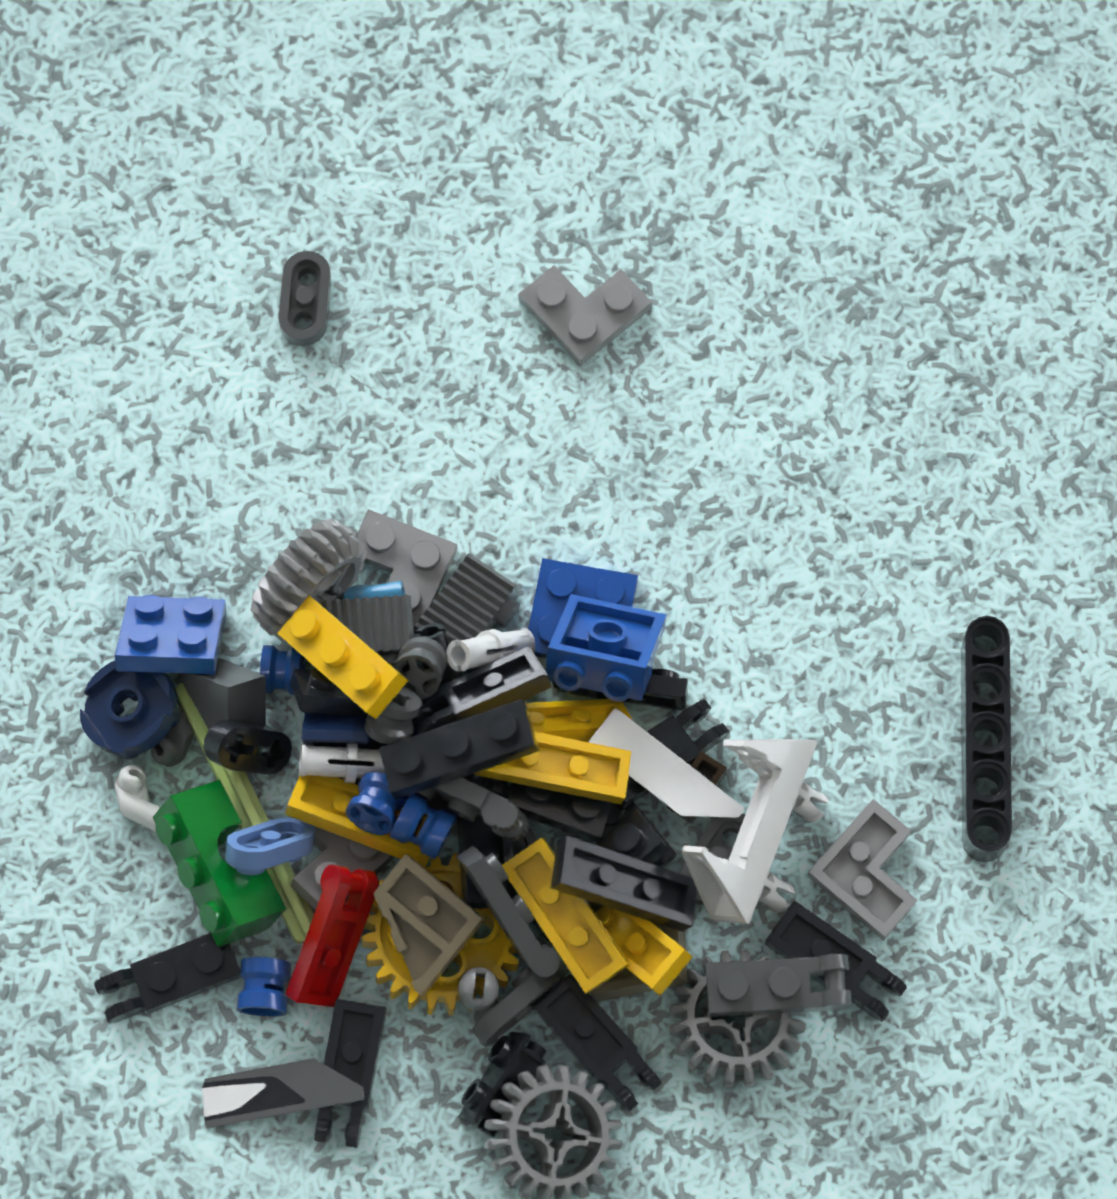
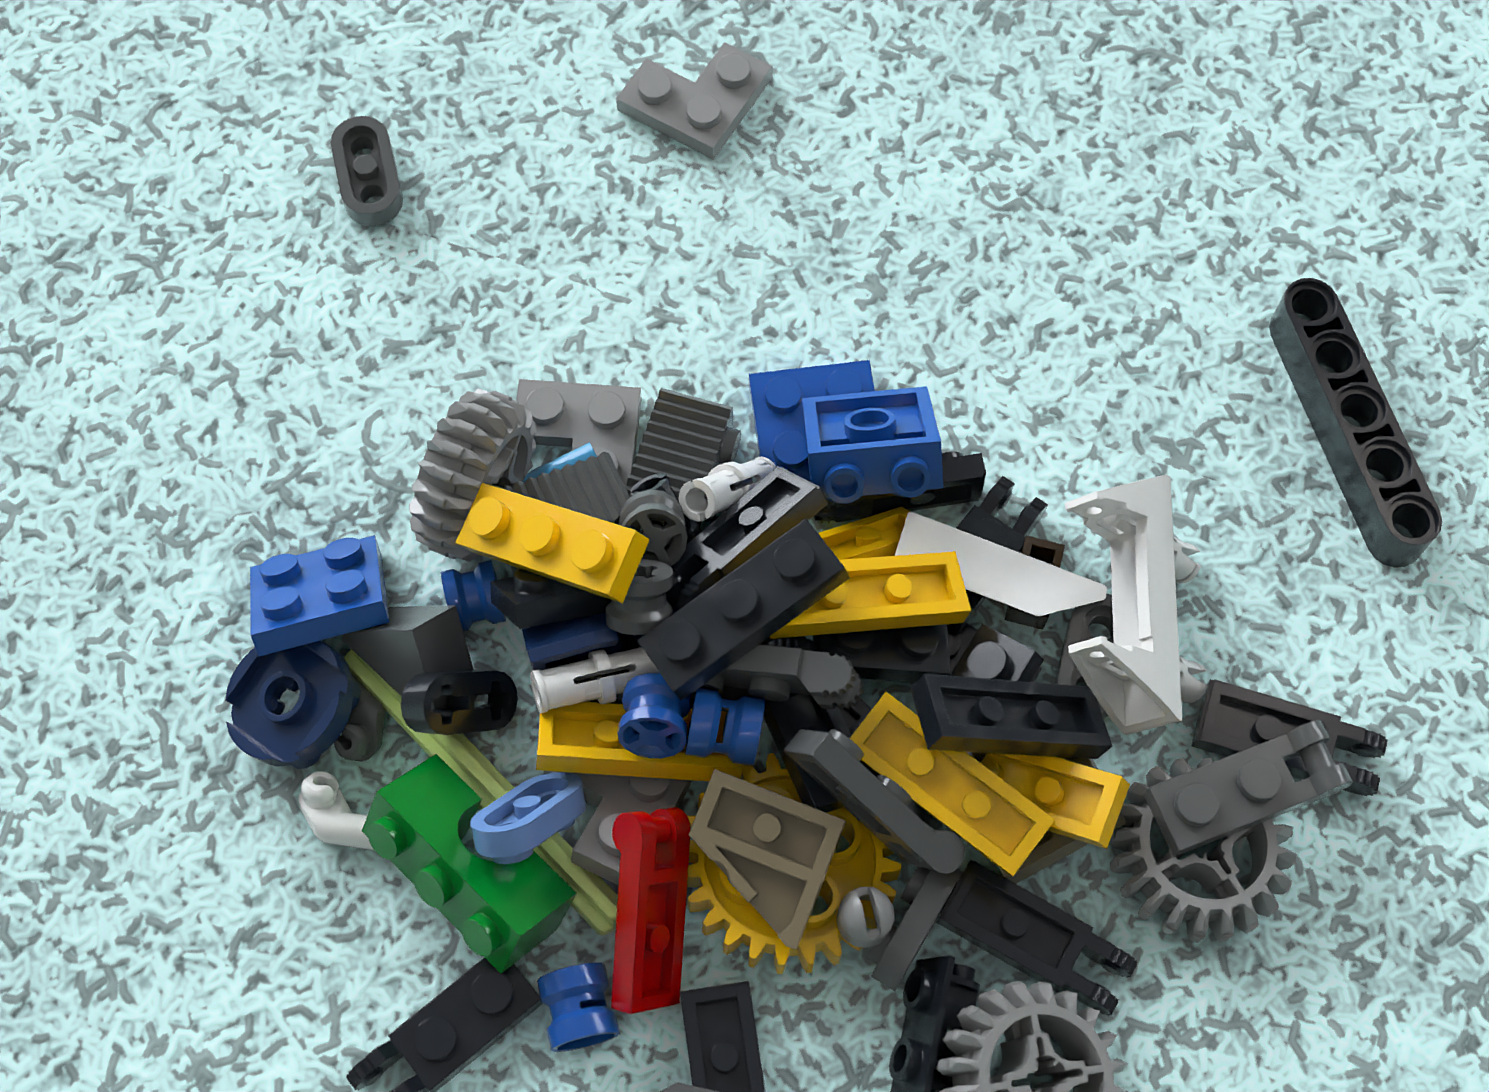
camera: 20 degrees left, 5 degrees down
light grey plate [807,799,917,941] -> none

